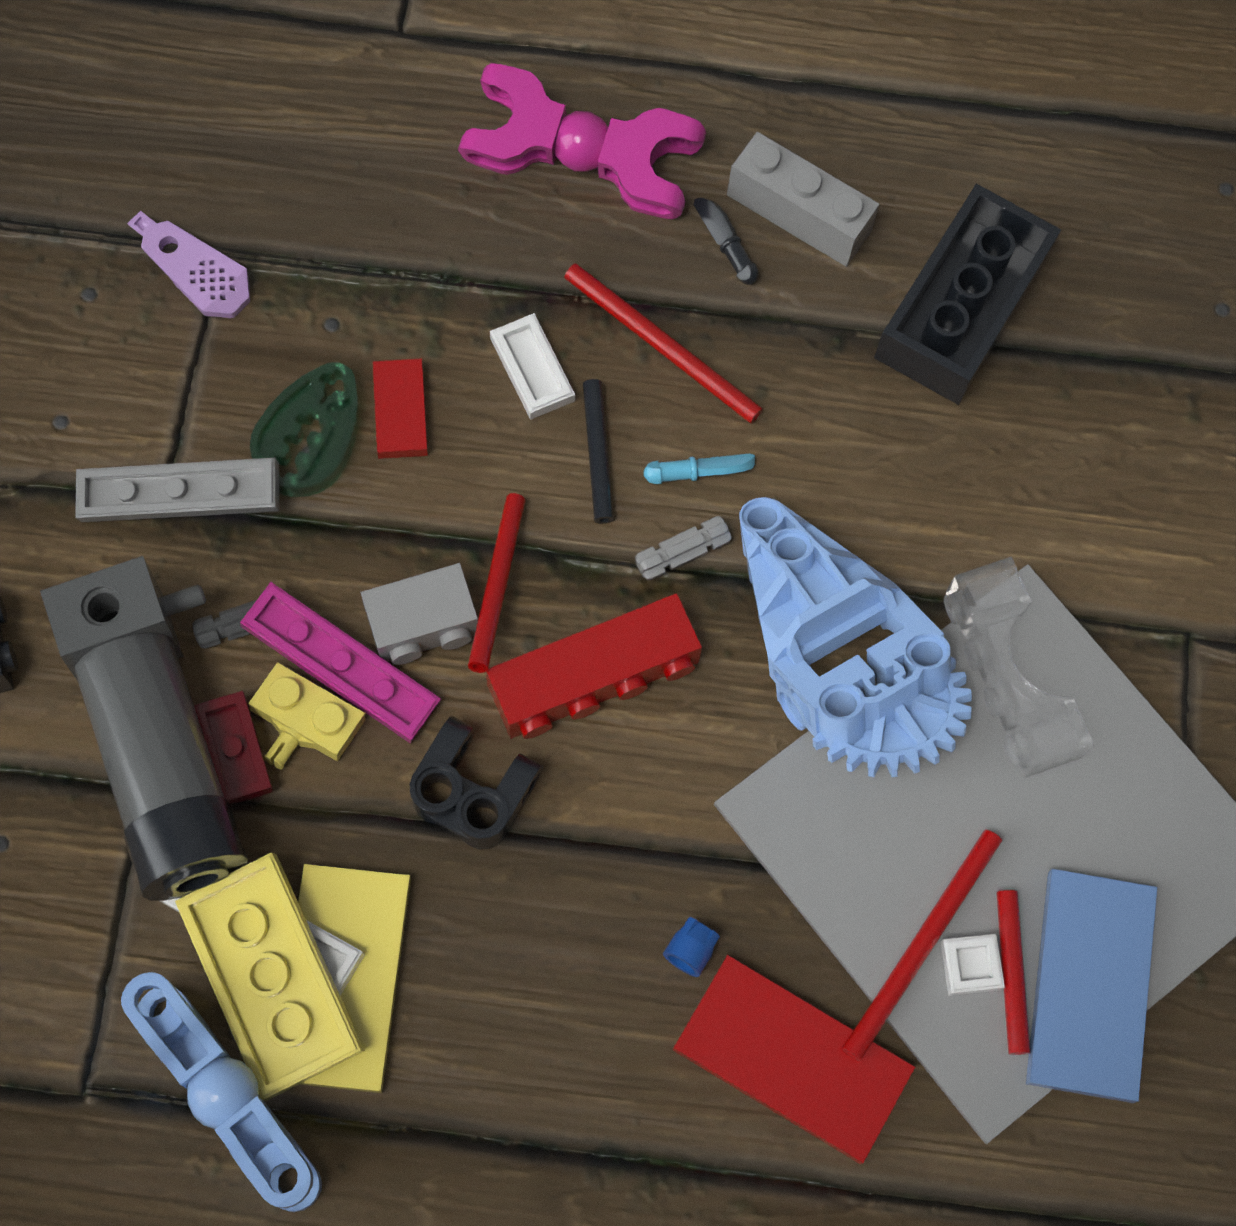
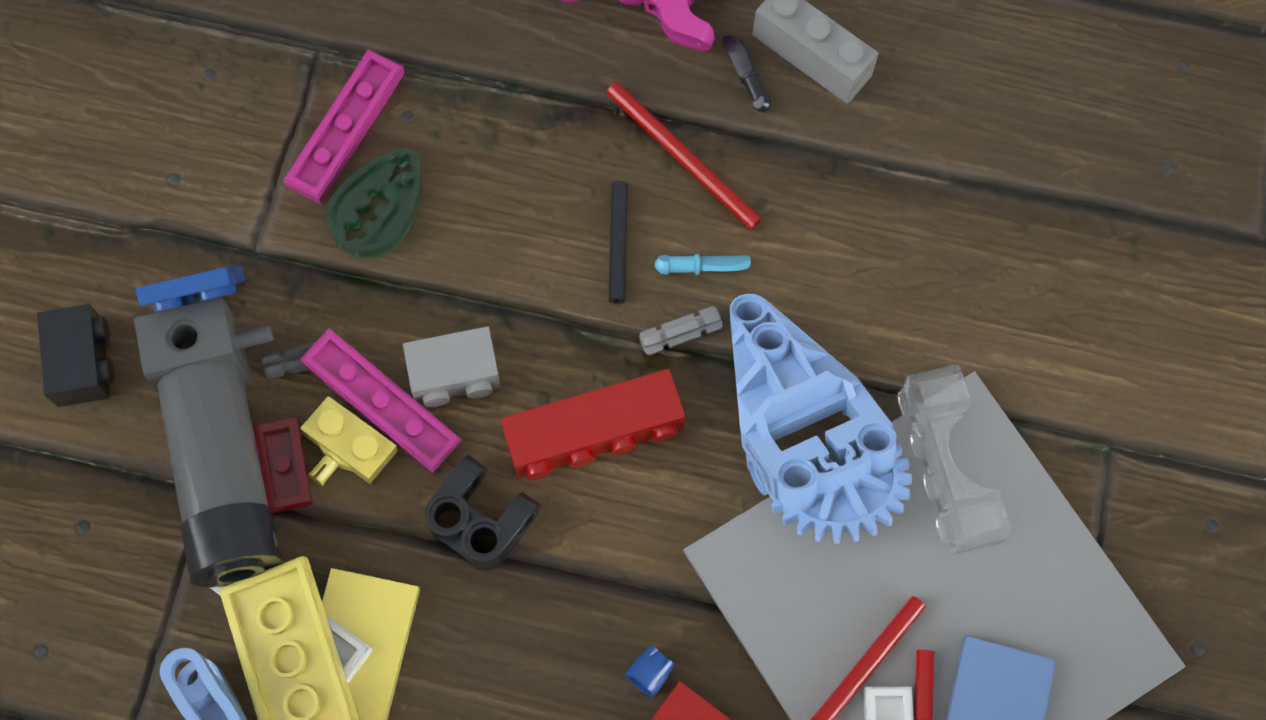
camera: 10 degrees right, 0 degrees up
light grey tile [76,458,279,522] -> none
lavender piece [127,211,250,318] -> none
red tile [373,358,428,459] -> none
red piece [468,493,526,673] -> none
white tile [490,313,575,420] -> none
black brick [874,183,1062,405] -> none
none -> blue plate [135,265,246,312]
none -> dark pink tile [283,50,405,204]

